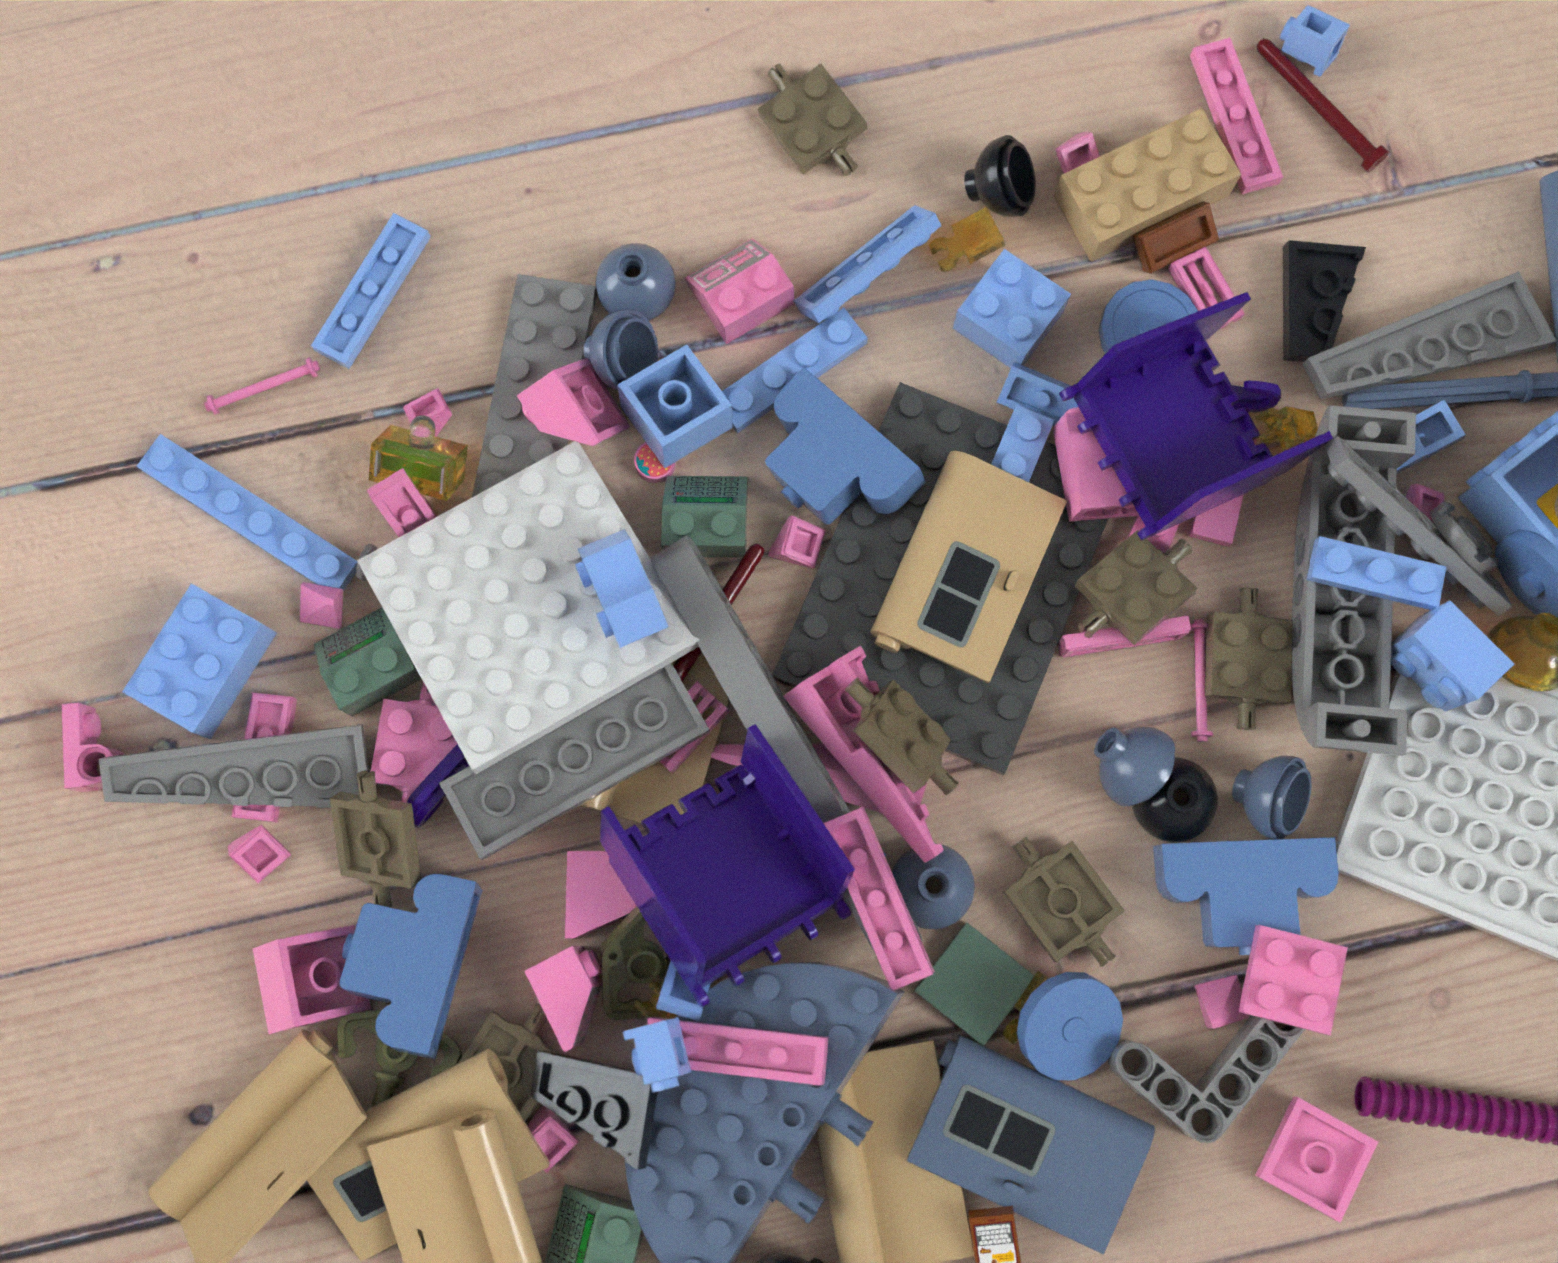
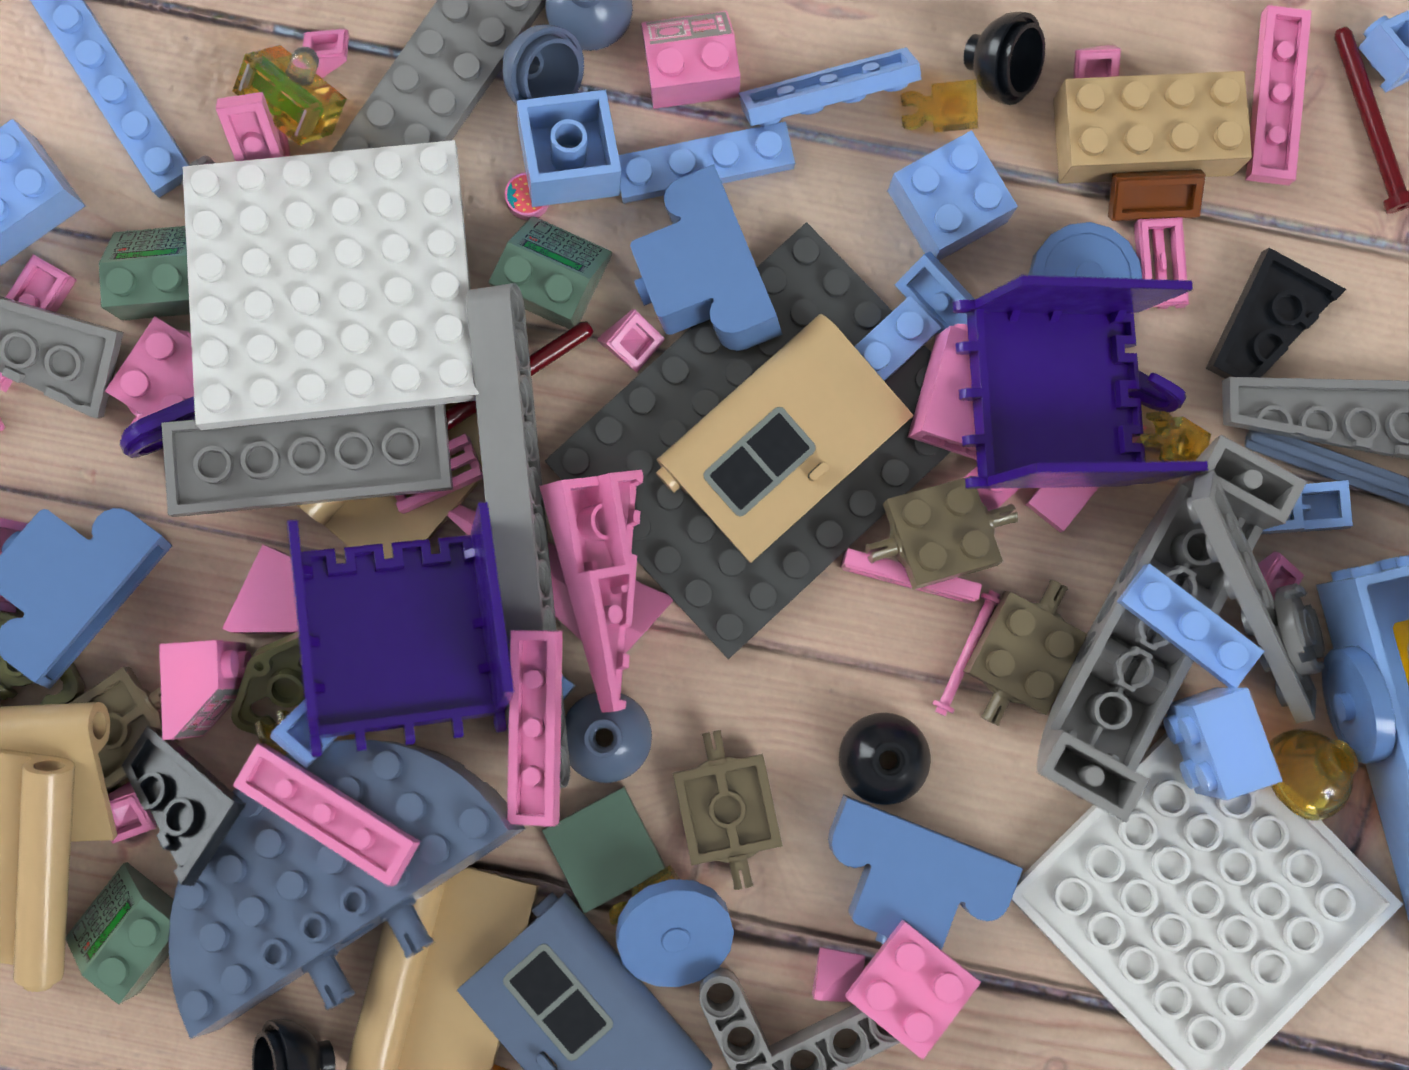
camera: 20 degrees right, 5 degrees up
bright pink slope [300,582,343,629] -> none
dark tan plate [330,770,421,907] -> none
bright pink slope [517,358,631,446] -> none
light blue brick [575,529,668,648] -> none
light blue brick [623,1017,691,1092] -> none
dark tan plate [845,678,959,795] -> none
sand blue piece [1094,727,1175,807] -> none
sand blue piece [1232,755,1312,840] -> none

